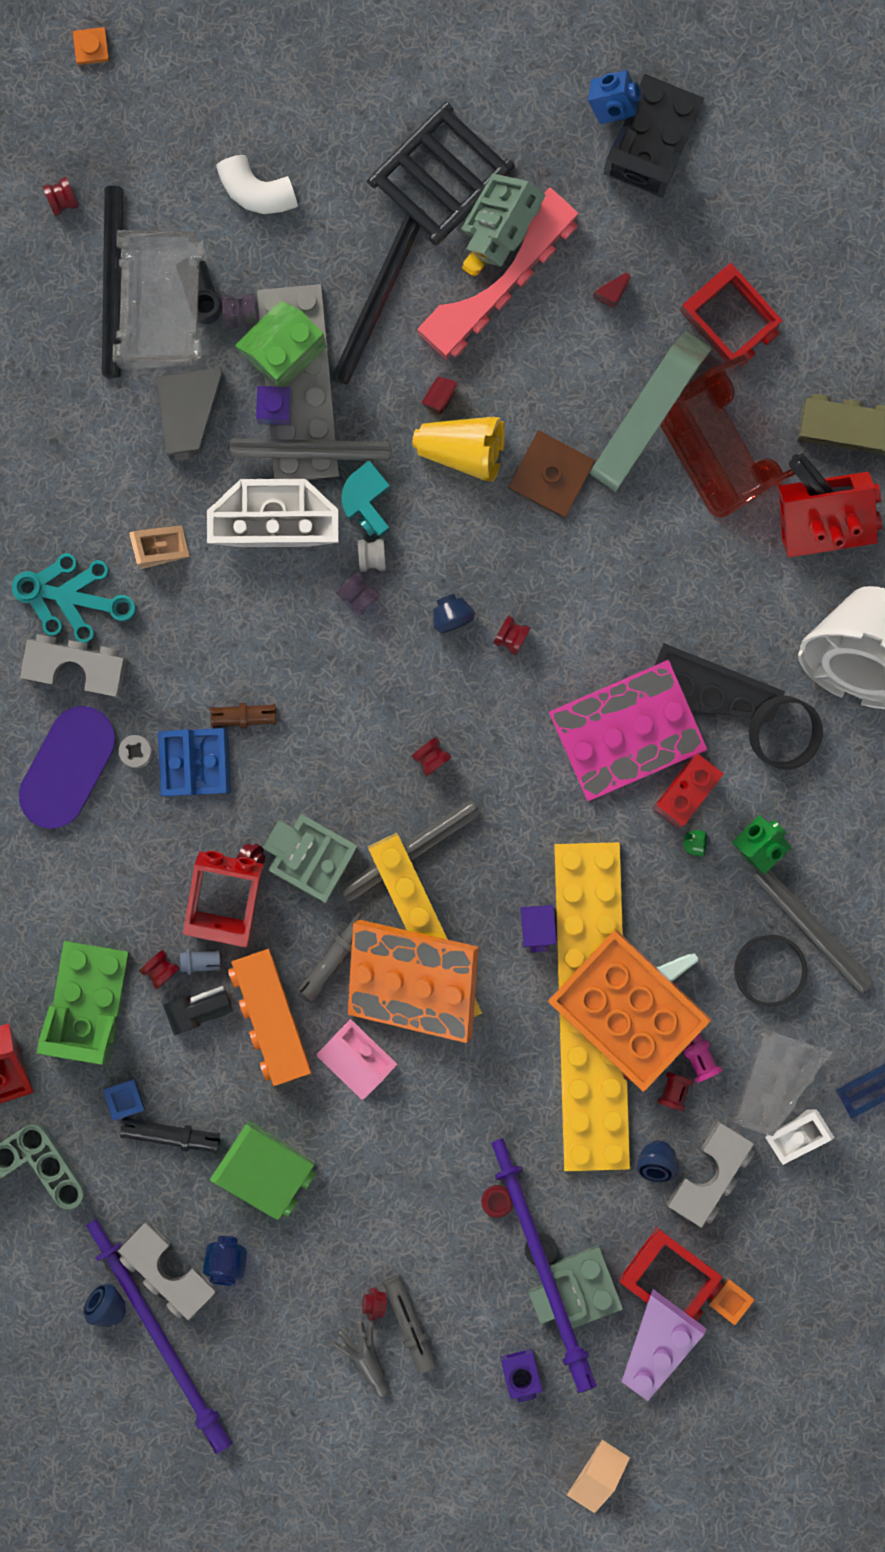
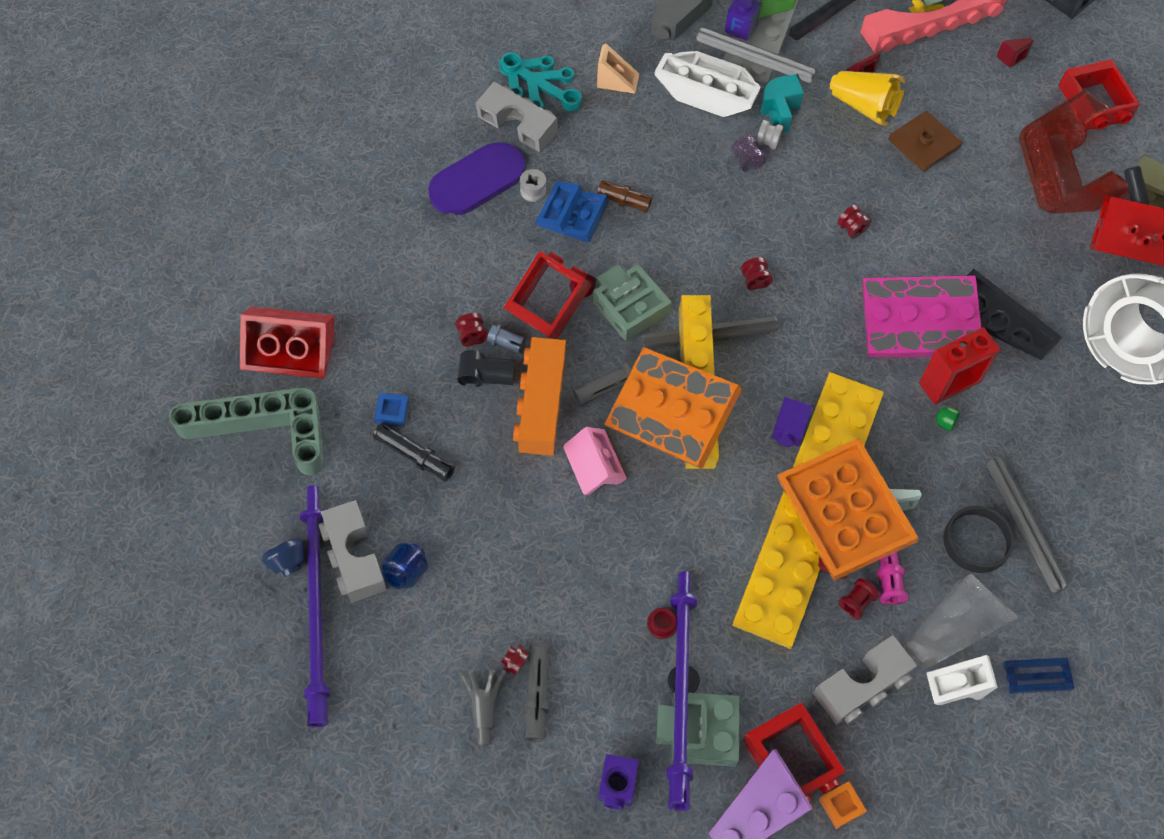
camera: 25 degrees right, 25 degrees down
bright green bracket [36,941,129,1065] -> none
bright green slope [210,1120,316,1220] -> none
dark blue cone [433,594,475,634] -> none
sand green beam [589,331,713,492] -> none
dark blue cone [635,1140,679,1183] -> none
green brick [732,815,792,875] -> none
black tyre [749,696,823,770] -> none

